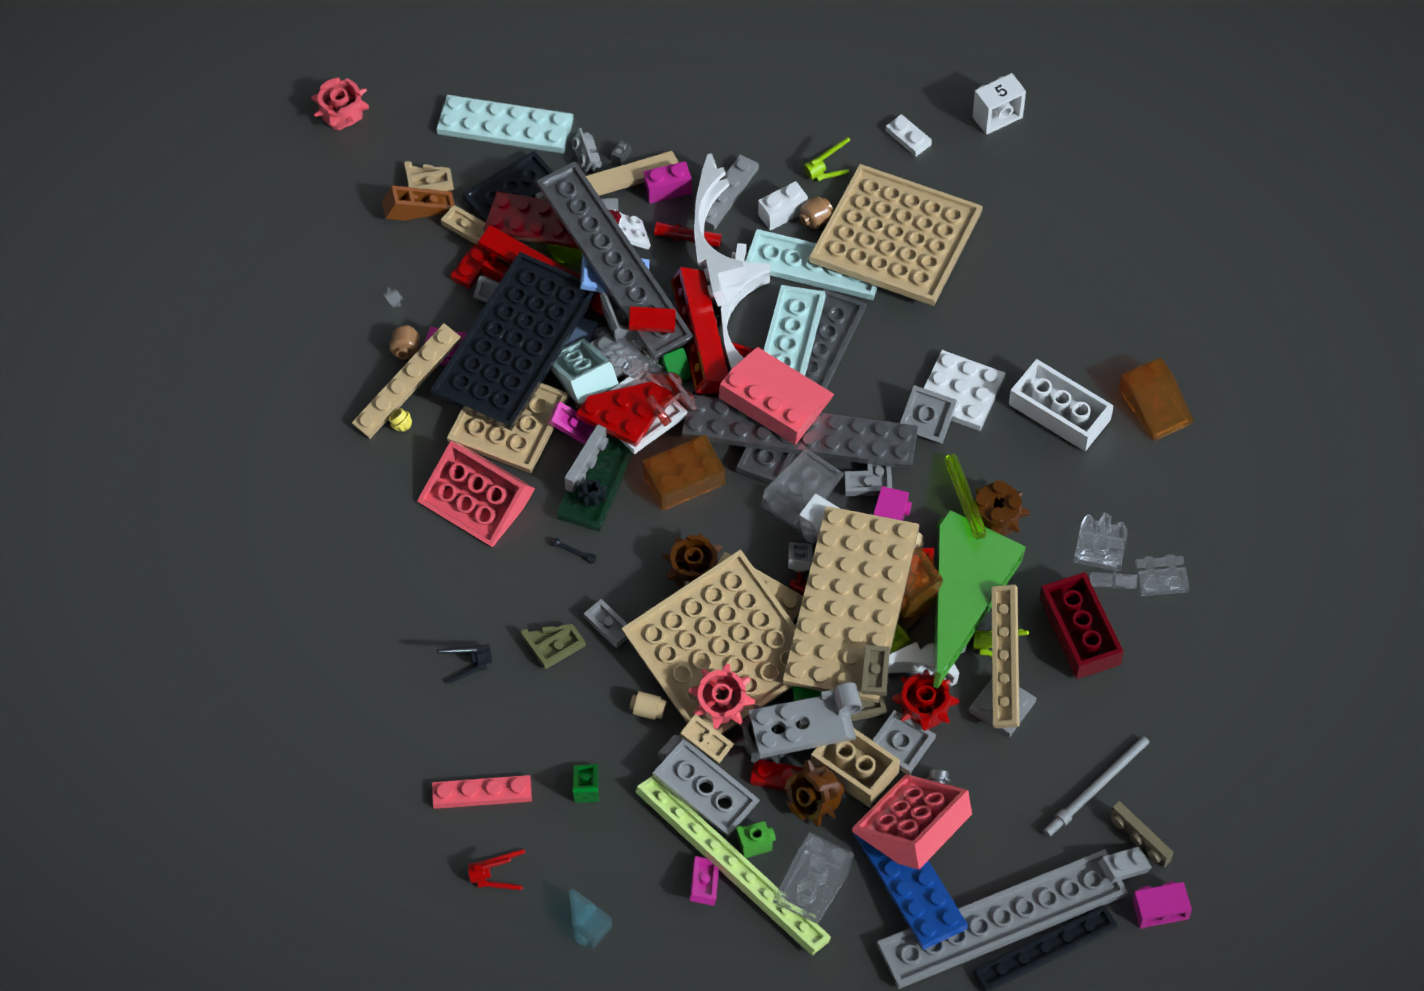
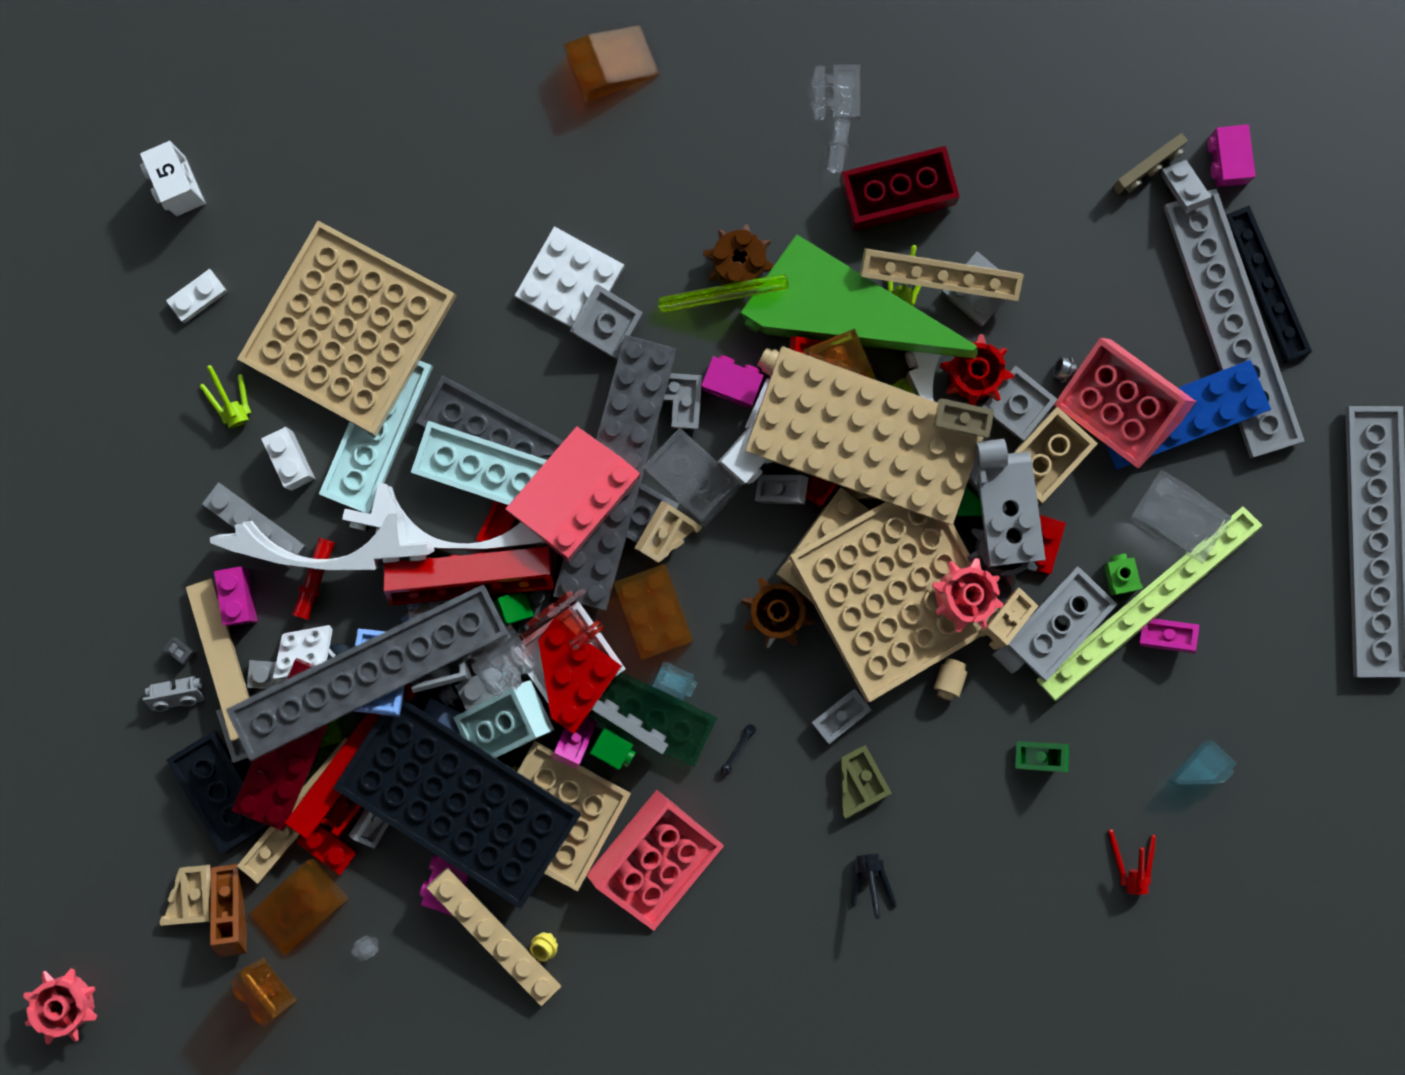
camera: 85 degrees left, 25 degrees up
medium nougat head [389,325,420,360] -> none
coral plate [432,775,532,809] -> none
light aqua plate [437,95,573,153] -> none
black gear [578,478,607,508] -> none
red tile [629,306,676,333] -> none
reddish brown brick [785,760,844,827] -> none
medium nougat head [799,196,833,229] -> none
white brick [1009,359,1114,451] -> none
light grey bar [1043,736,1149,837] -> none
clear plate [1073,512,1128,572] -> none
none -> clear orange slope [231,958,297,1026]
none -> clear orange slope [250,858,349,955]
none -> green brick [590,728,637,770]
none -> tan wing [635,501,702,563]
none -> clear light blue slope [652,661,697,700]

